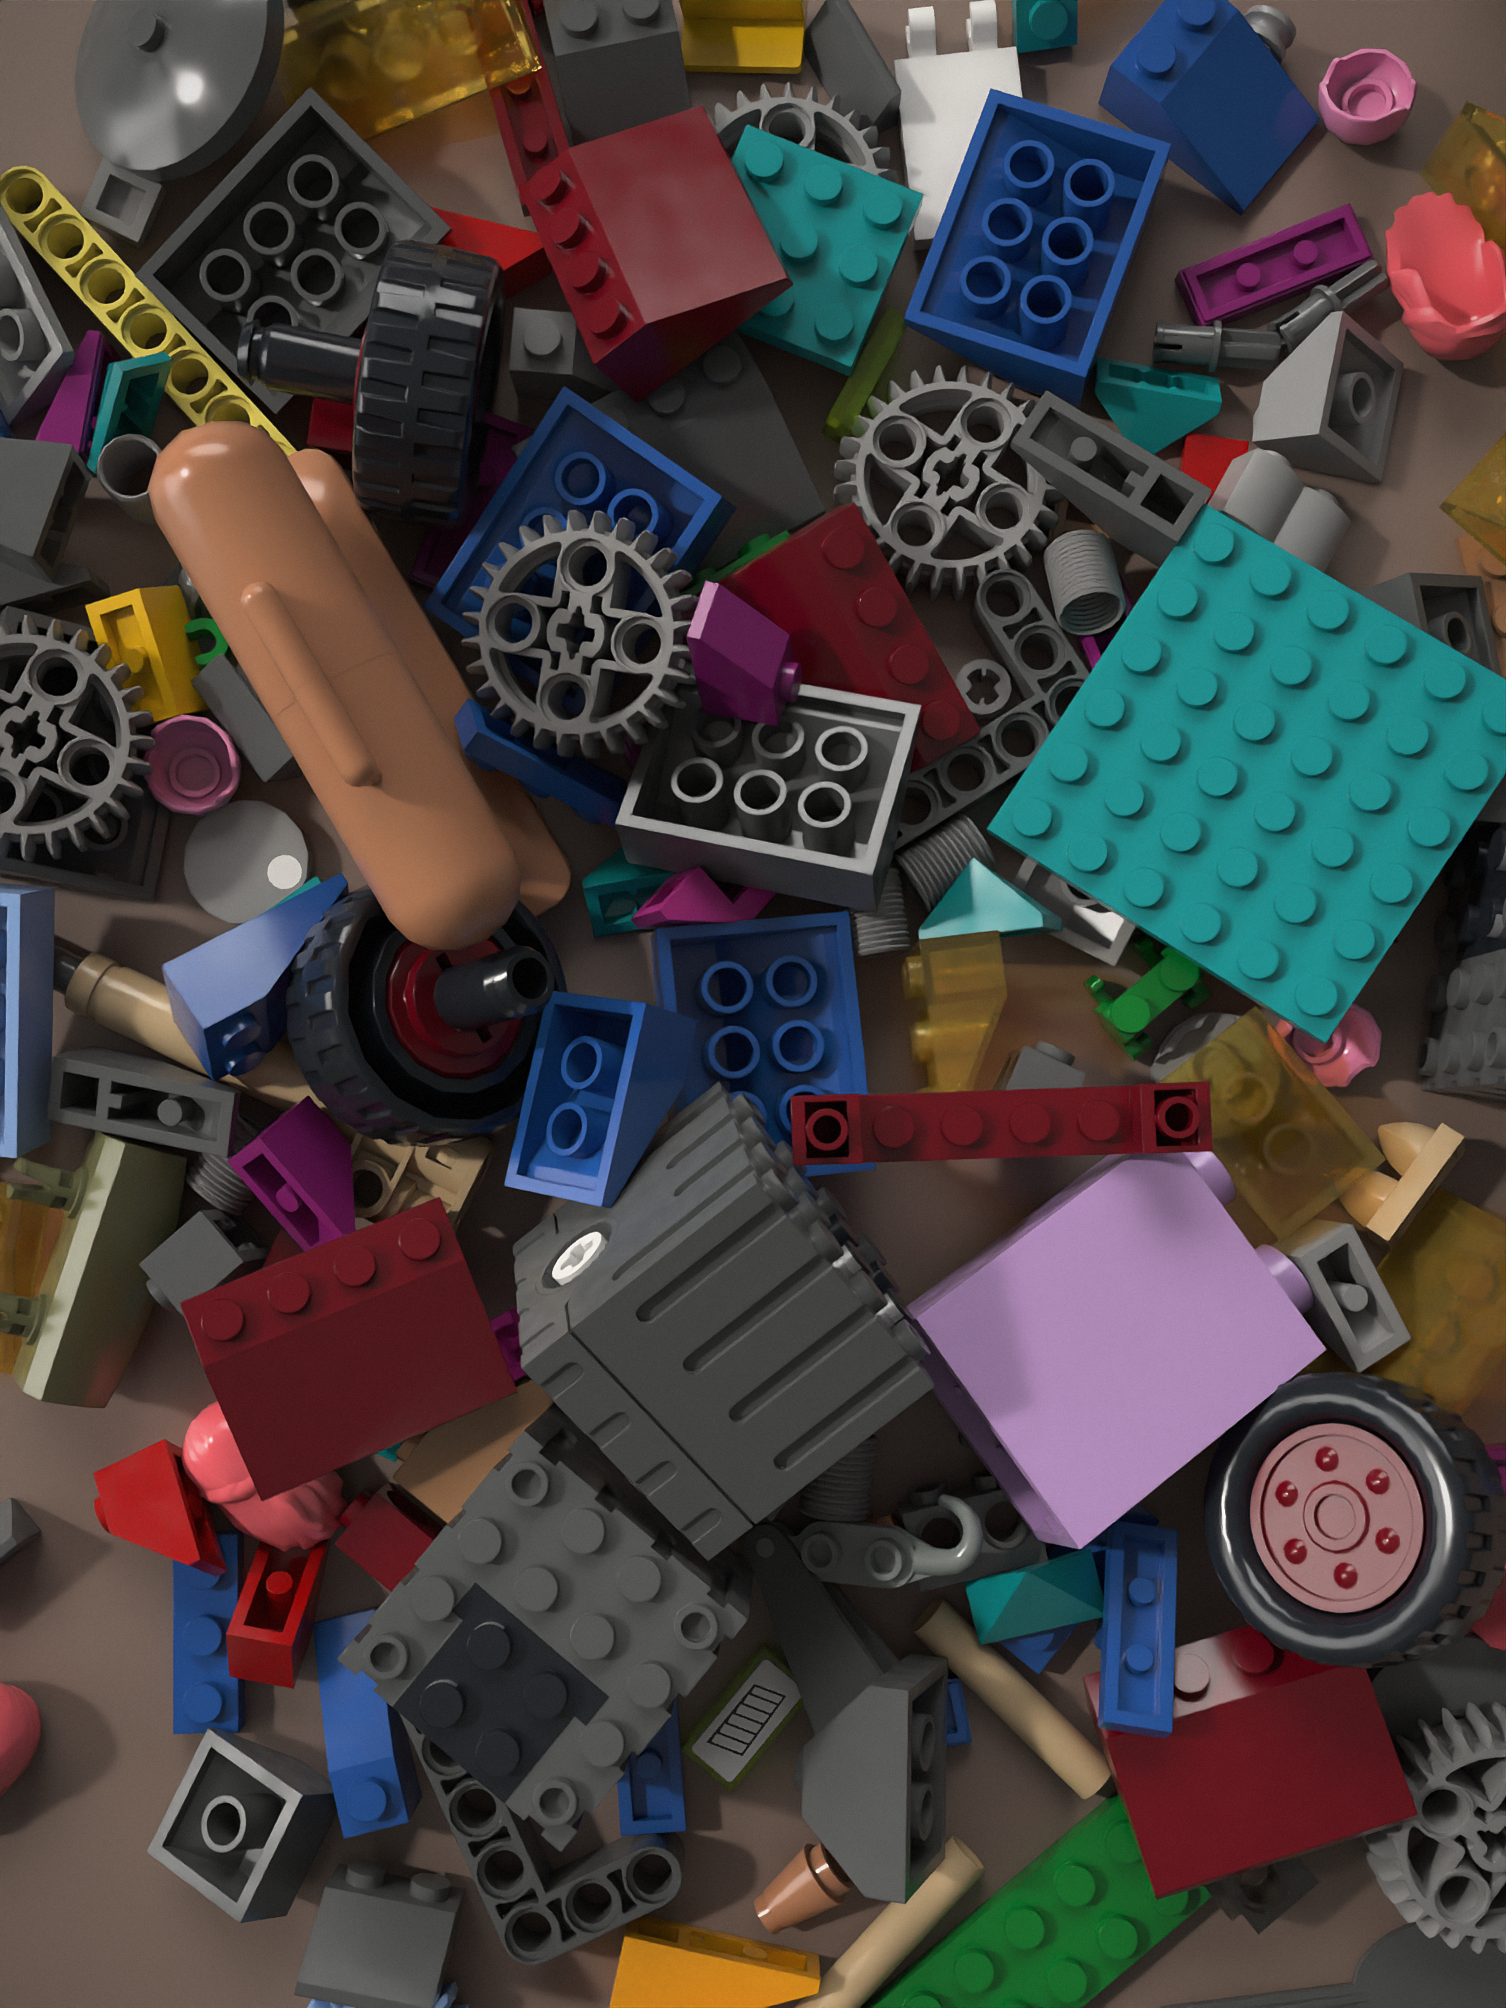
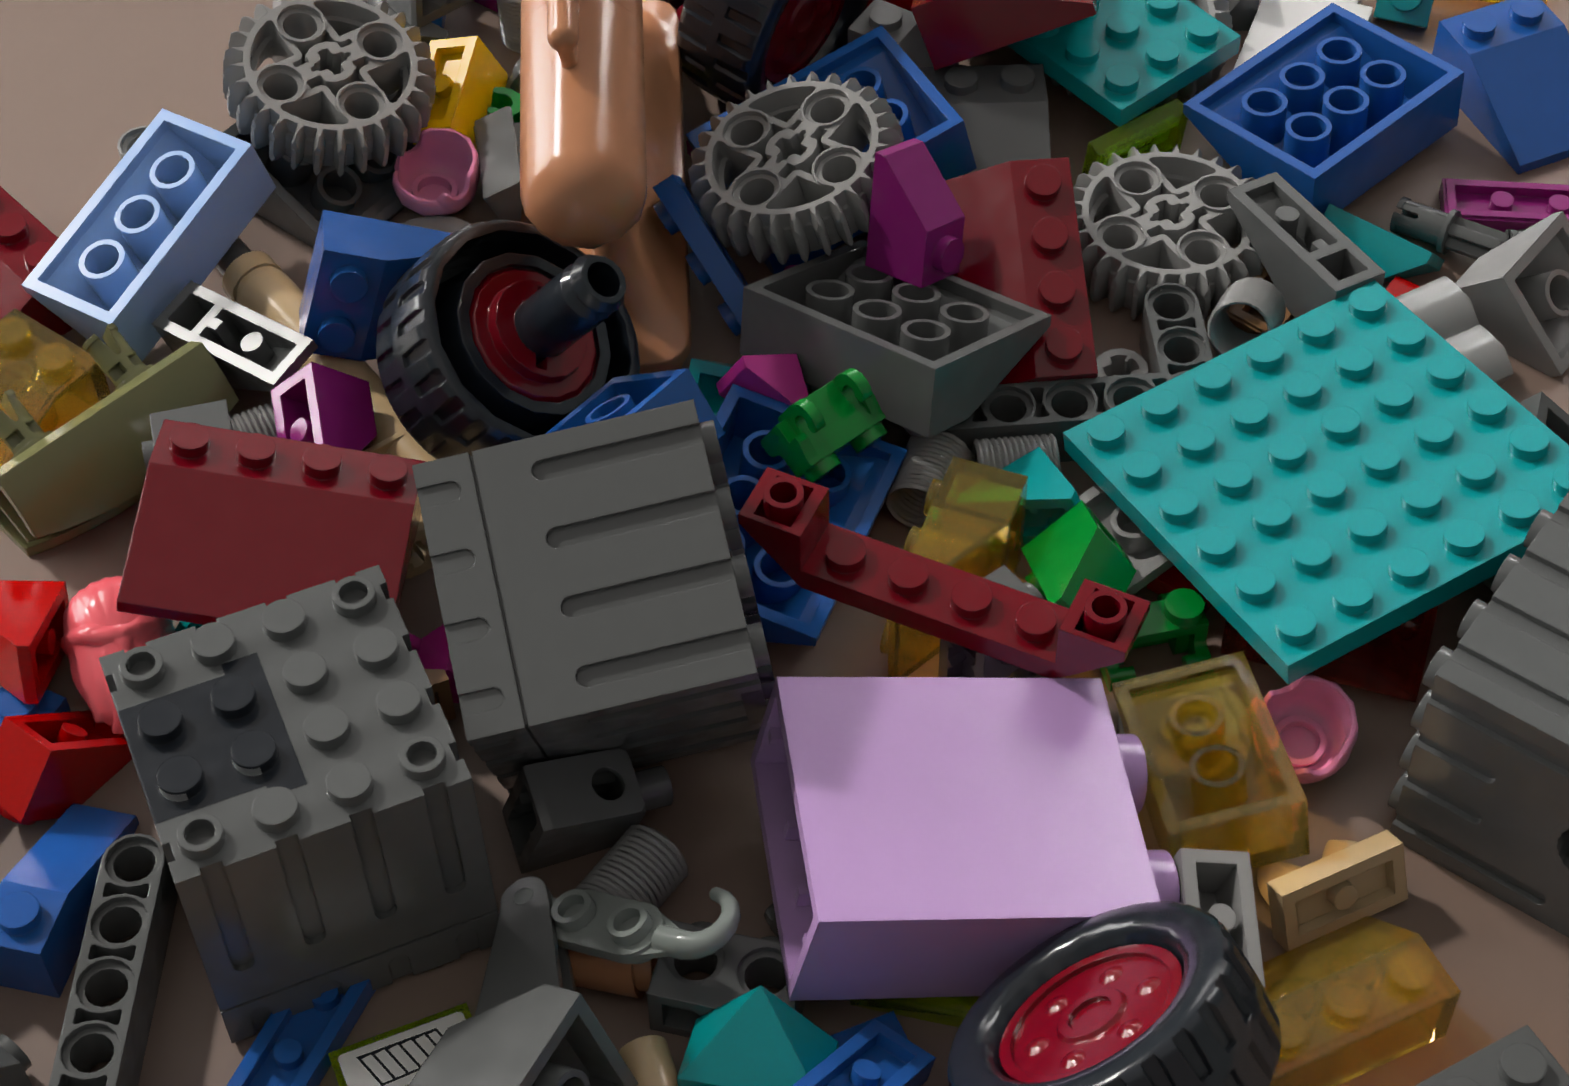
camera: 25 degrees right, 35 degrees down
none -> green piece [761,368,888,483]
none -> green slope [1021,500,1136,608]

